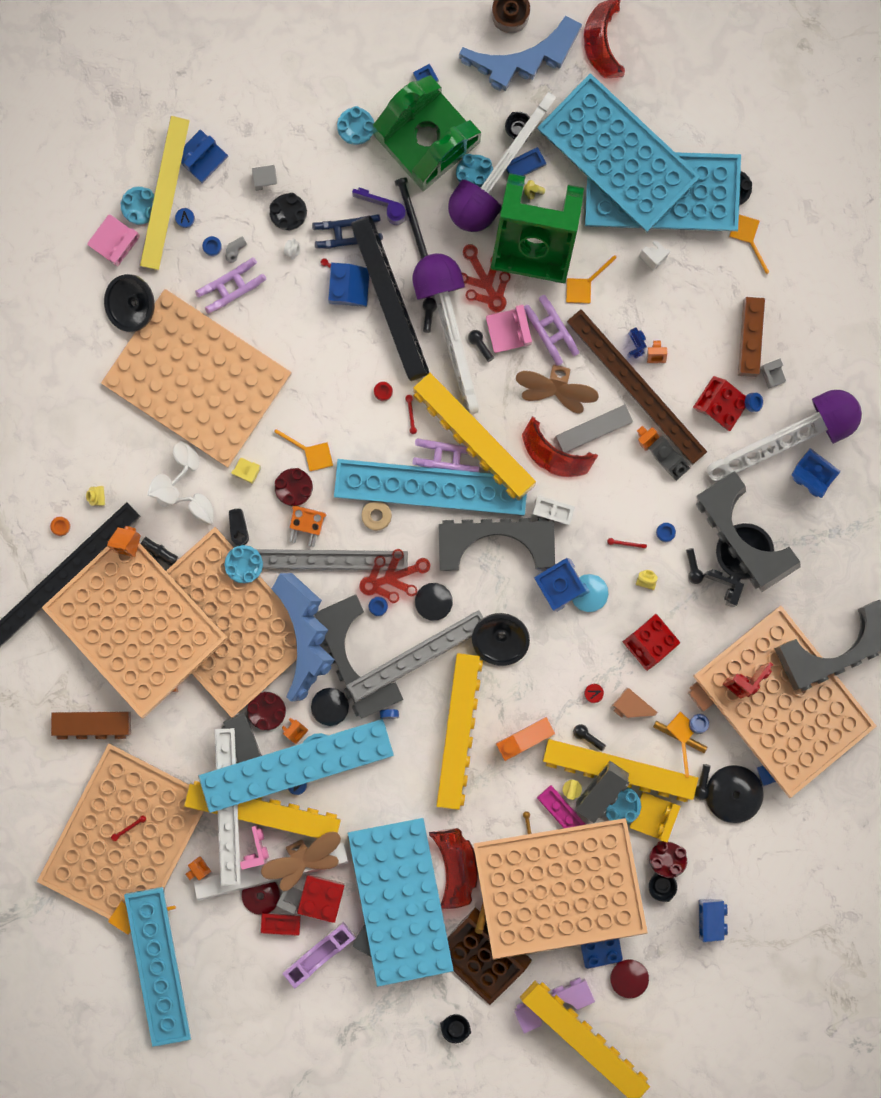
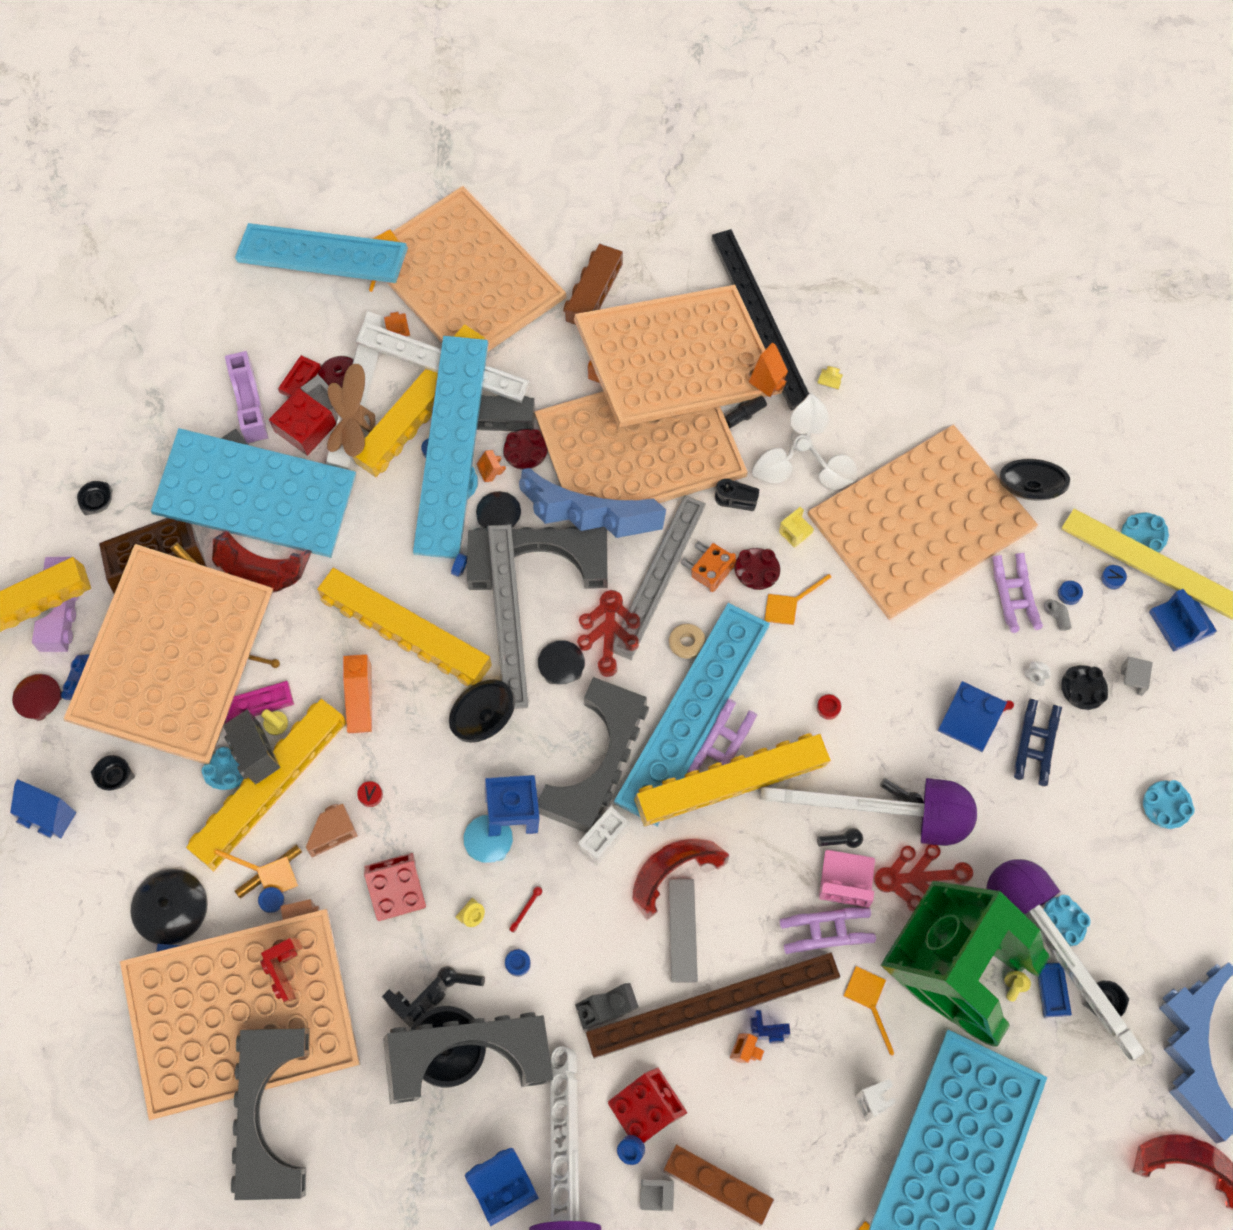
camera: 120 degrees right, 20 degrees down
orange tile [50,517,70,536] -> none
bright pink bracket [87,214,140,267] -> none
red hinge [111,815,146,841] -> none
medium azure dish [225,545,263,584] -> none
bright pink bracket [240,825,269,870] -> none
black beam [351,215,429,382] -> none
dark purple door [352,187,406,225] -> none
blue tile [369,597,388,616] -> none
green brick [373,75,481,192] -> none
black bar [394,177,428,259] -> none
red hinge [406,395,417,434] -> none
blue tile [413,63,439,82] -> none
medium nougat piece [516,365,599,414] -> none
medium azure plate [537,73,701,232] -> none
black bar [573,724,606,751] -> none
yellow bracket [630,792,681,842] -> none
orange tile [637,426,659,451] -> none
dark red dish [649,841,687,878] -> none
black bar [694,764,711,800] -> none

